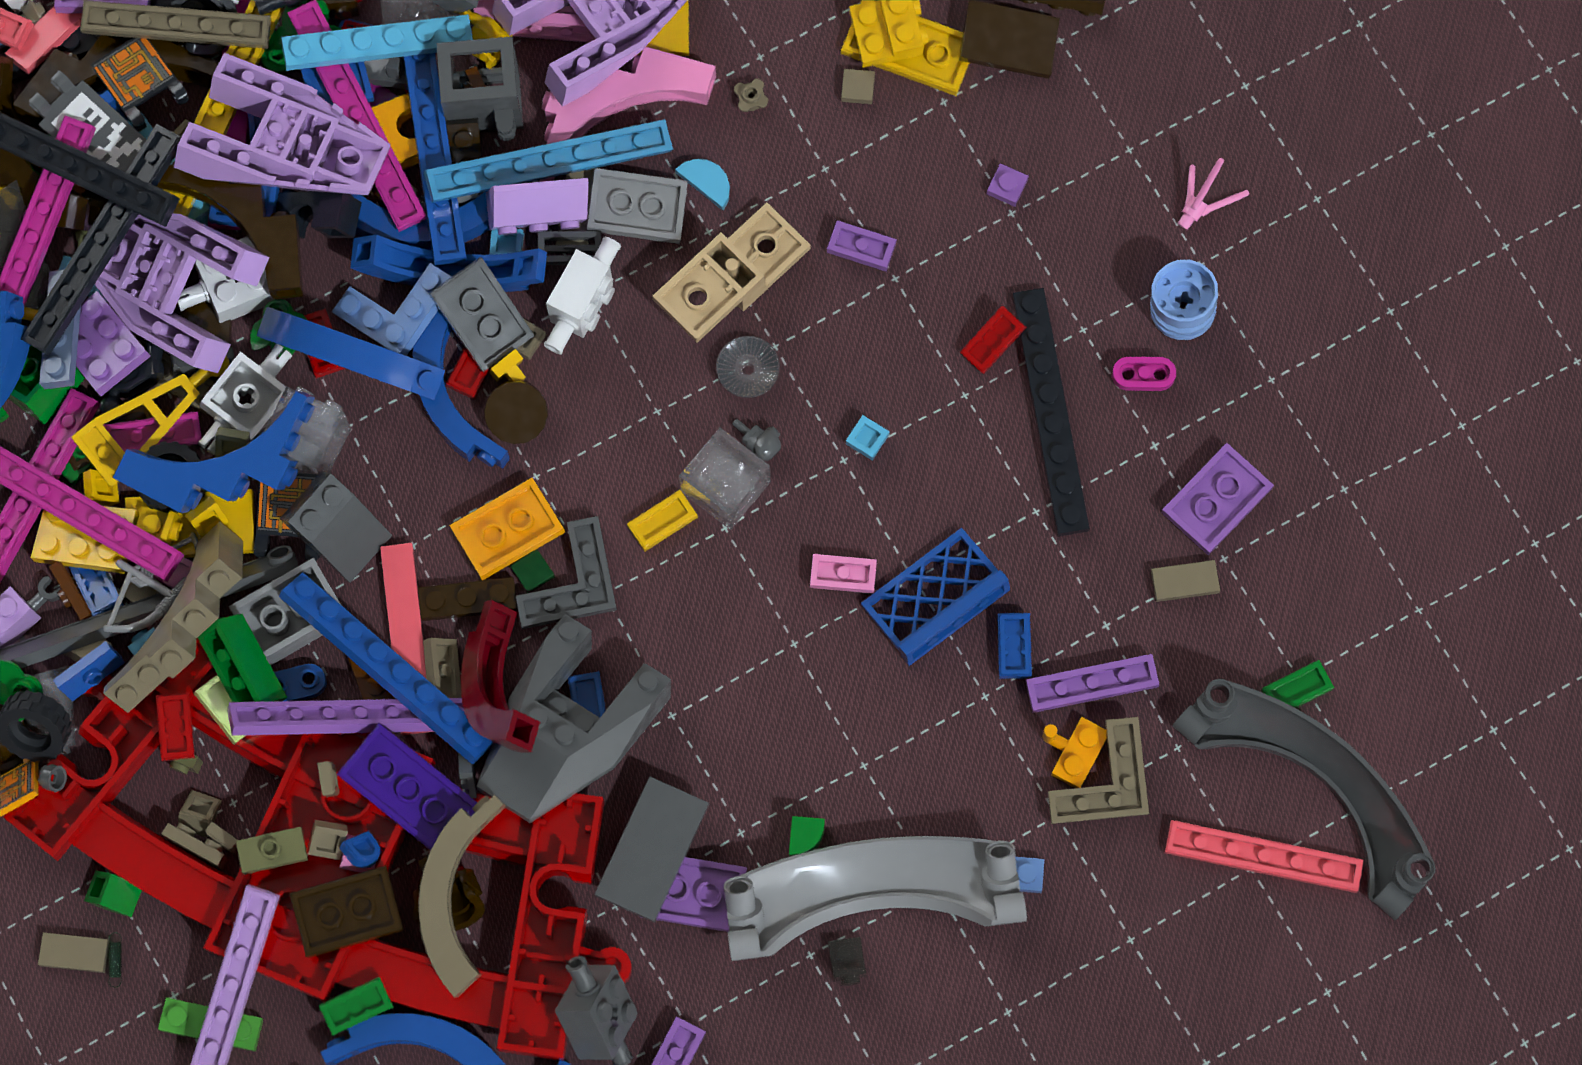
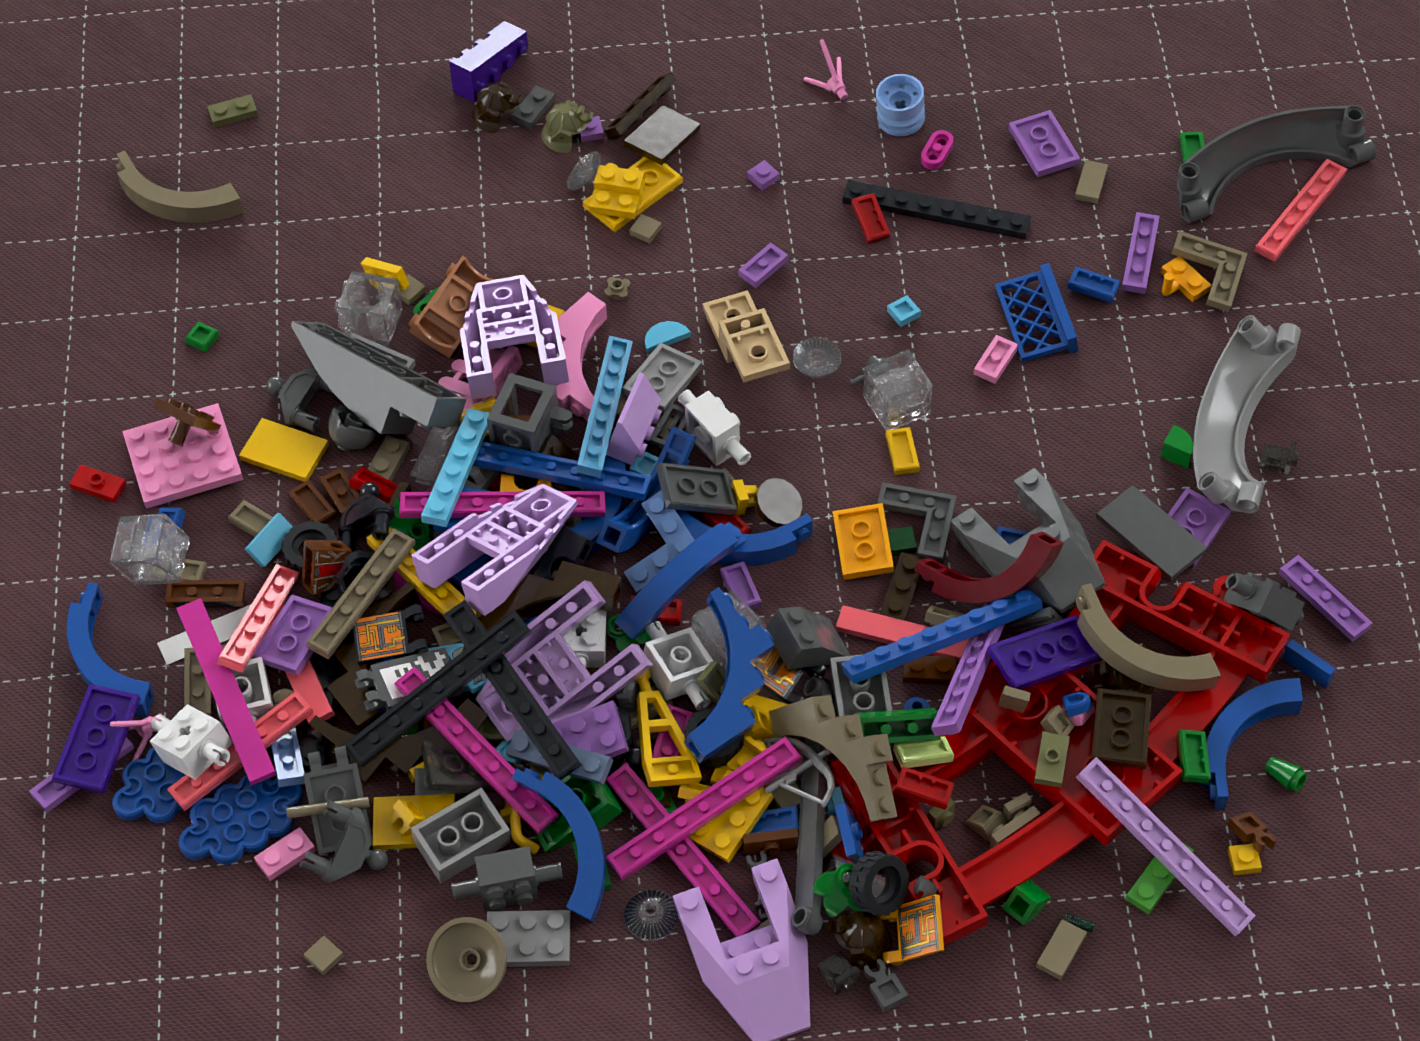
camera: 65 degrees left, 20 degrees down
none -> medium lavender tile [720,561,762,614]

